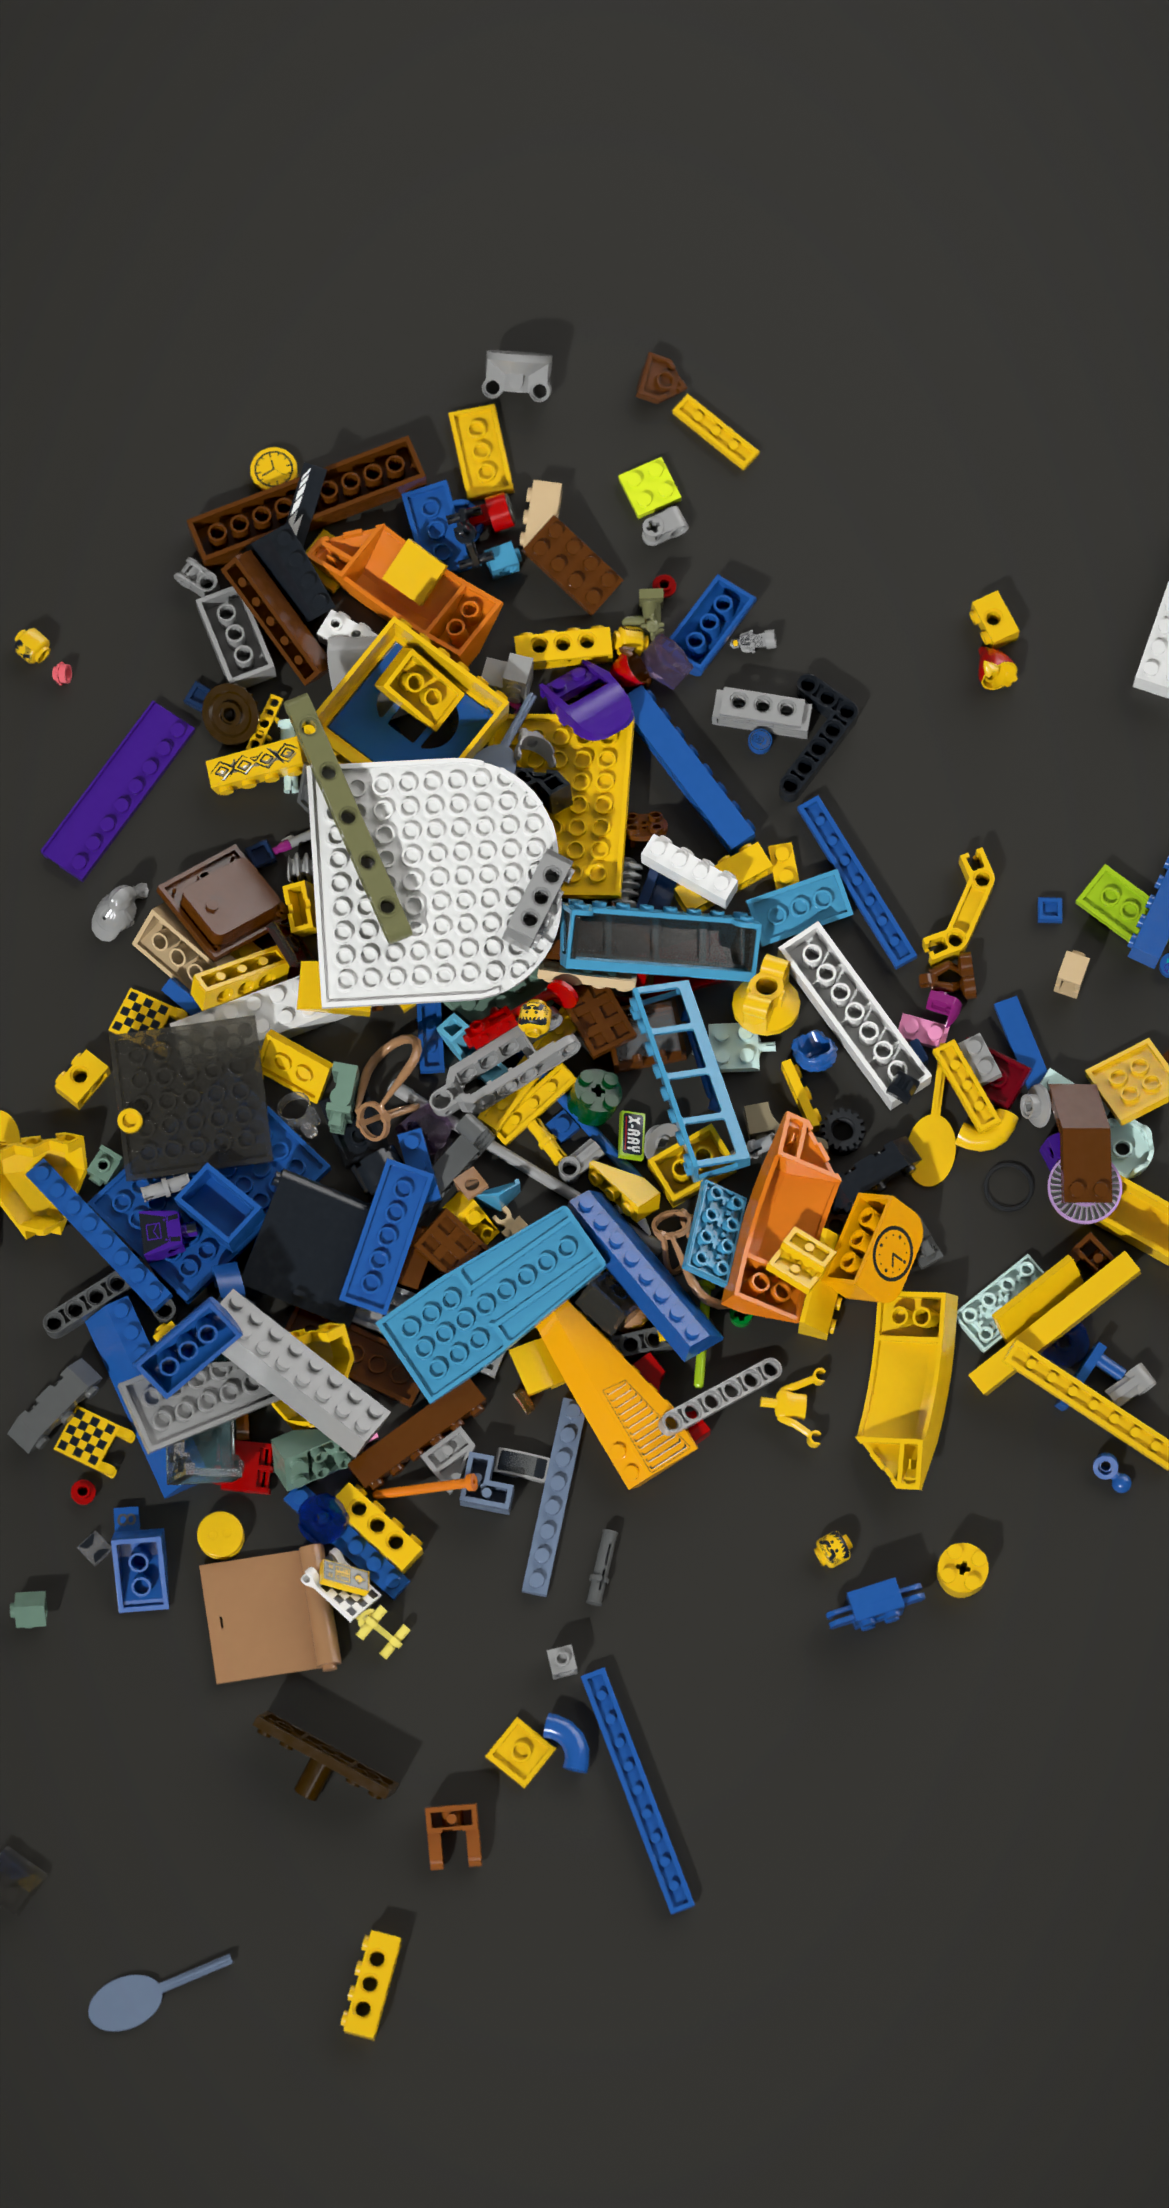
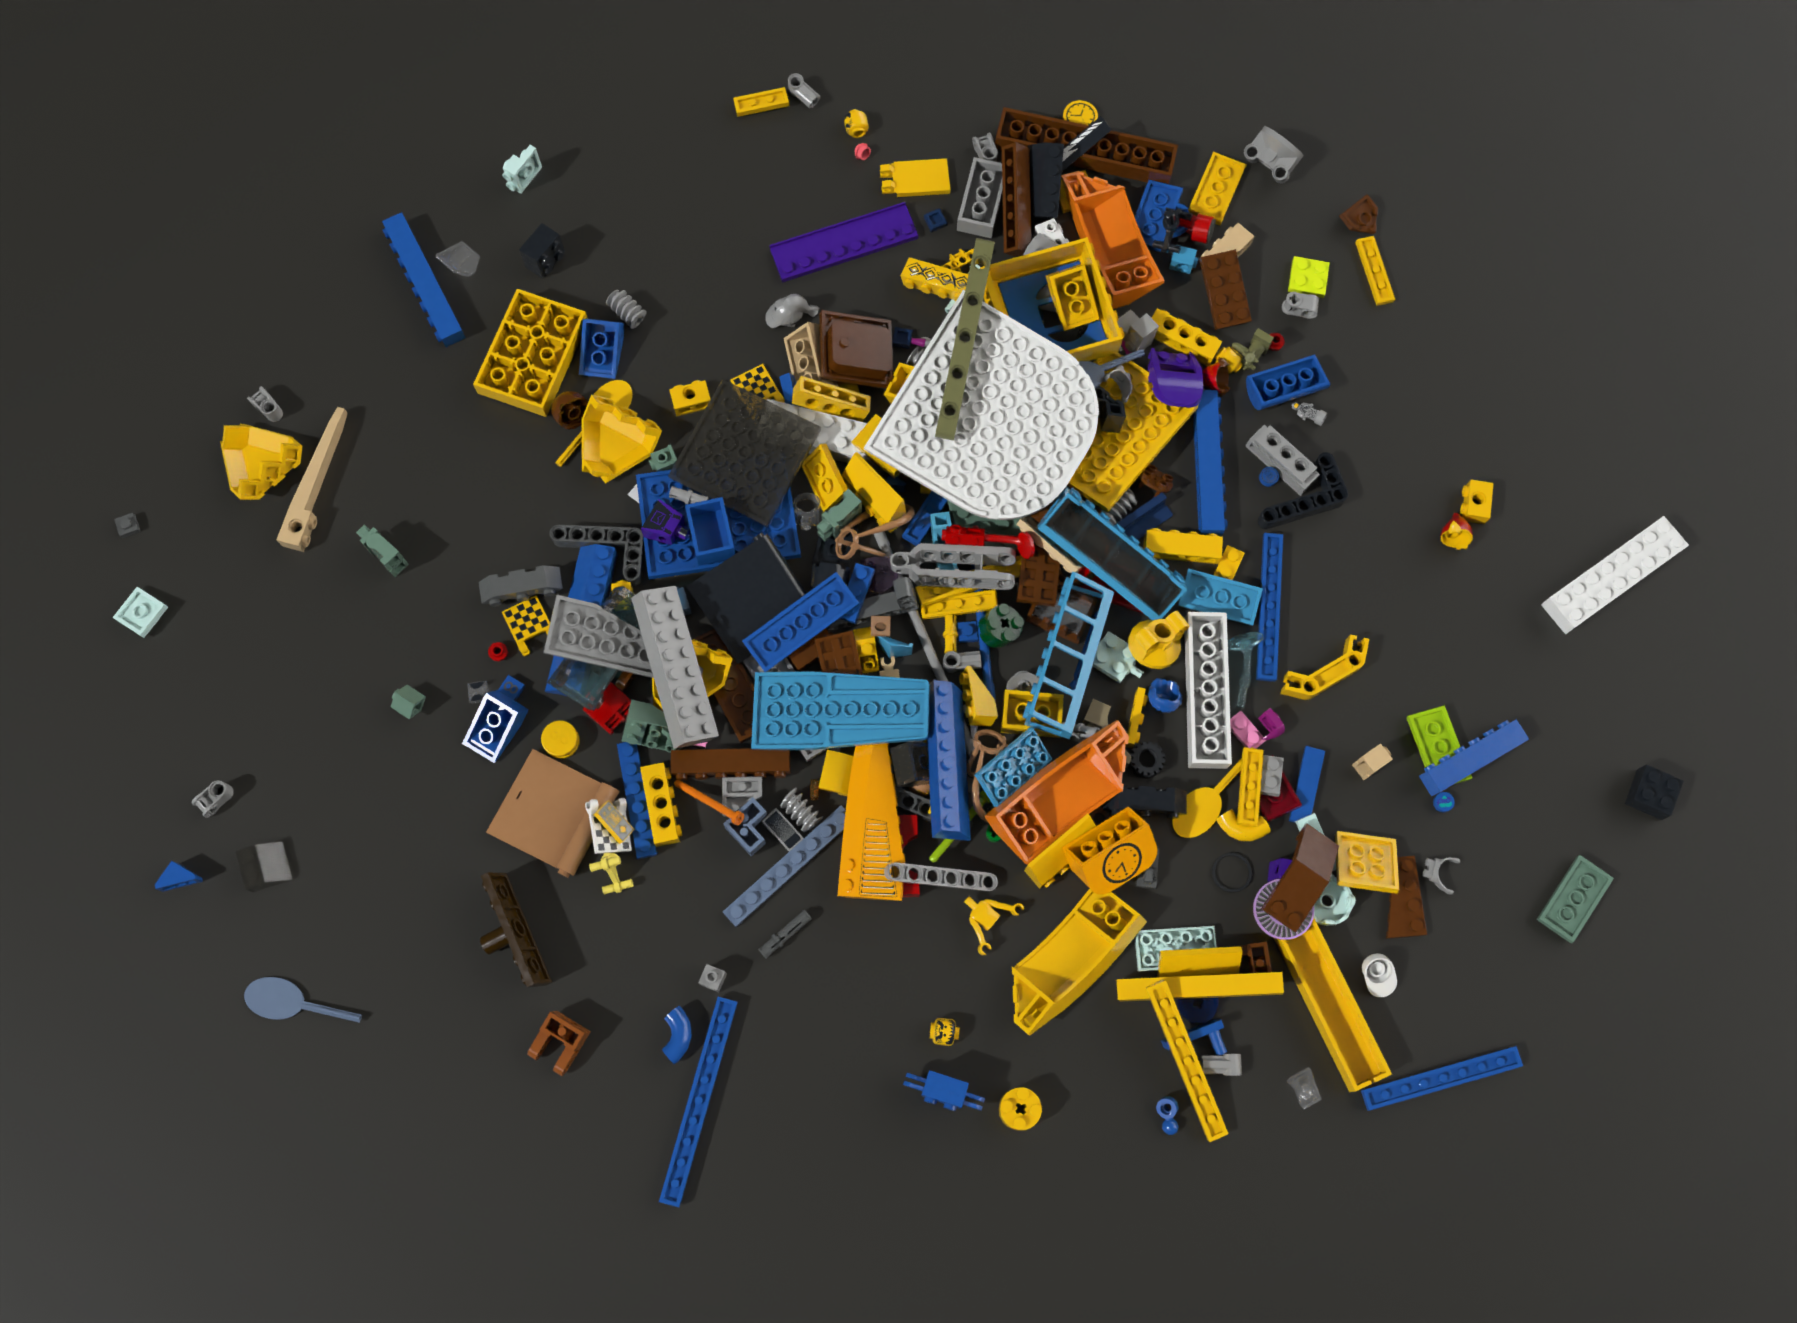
camera: 30 degrees right, 0 degrees up
blue plate [25,1158,173,1313] -> none
yellow tile [117,1108,143,1134] -> none
blue brick [133,1297,243,1400] -> none
dark brown gear [202,682,260,745] -> none
blue panel [211,1262,245,1300] -> none
clear smoke tile [265,922,315,968] -> none
clear blue plate [298,1493,349,1544] -> none
yellow brick [341,1930,402,2041] -> none
yellow tile [382,539,448,606] -> none
yellow tile [485,1717,557,1789] -> none
light grey brick [502,848,575,952] -> none
yellow head [518,999,552,1038] -> none
tile [618,1110,645,1162] -> none
clear purple slope [641,633,694,690] -> none
white brick [641,834,738,910] -> none
yellow slope [766,1227,837,1295] -> none
black tile [886,1070,920,1105] -> none
dark blue tile [909,1039,929,1067] -> none
reddish brown piece [919,951,977,1000] -> none
light grey piece [1020,1084,1051,1128] -> none
blue tile [1037,897,1062,923] -> none
none -> light grey piece [780,788,823,832]
none -> yellow slope [842,452,906,533]
none -> yellow tile [880,158,950,197]
none -> blue slope [885,475,906,493]
none -> clear light blue dish [1228,632,1264,708]

